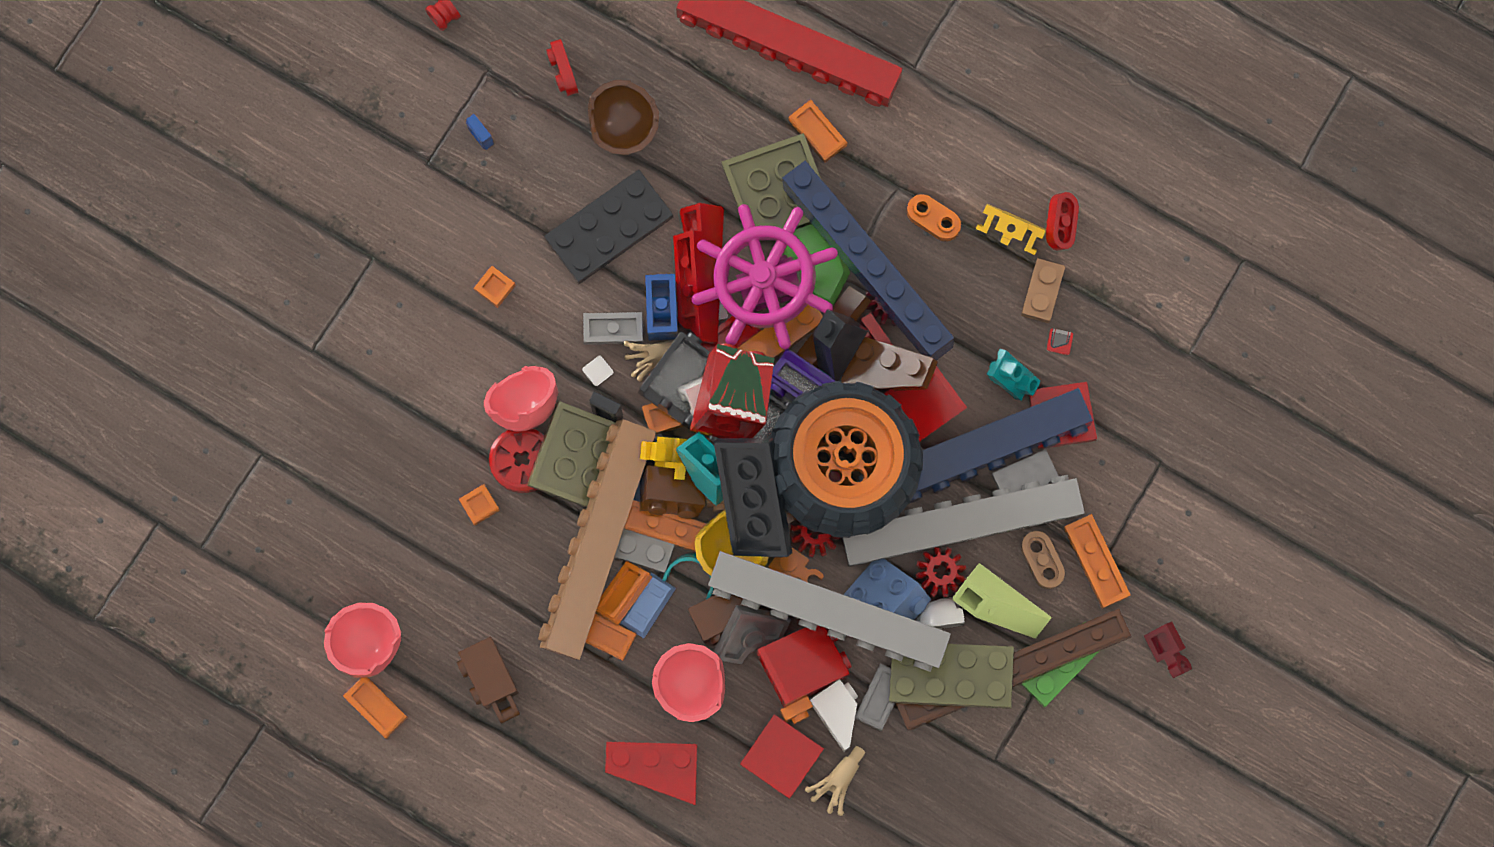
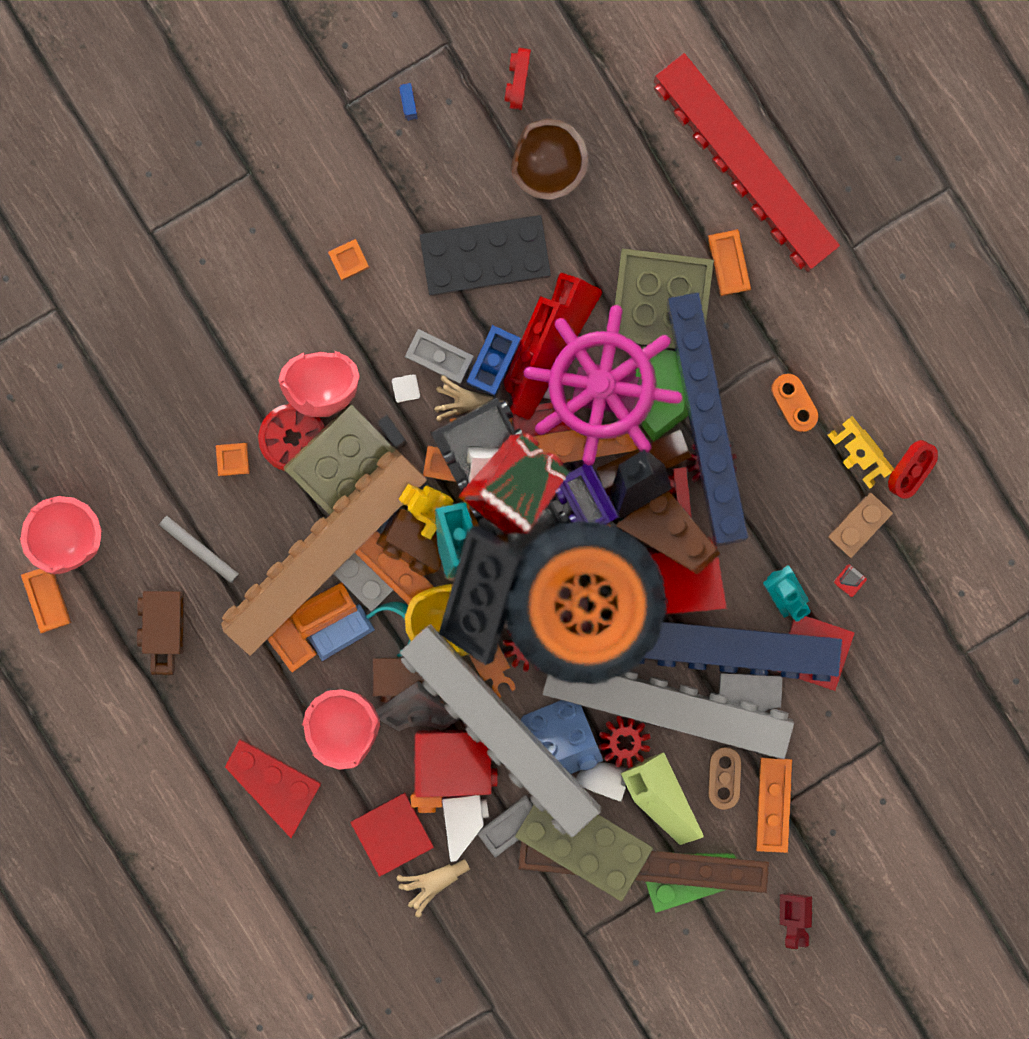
camera: 25 degrees right, 10 degrees up
none -> light grey bar [159,516,239,583]

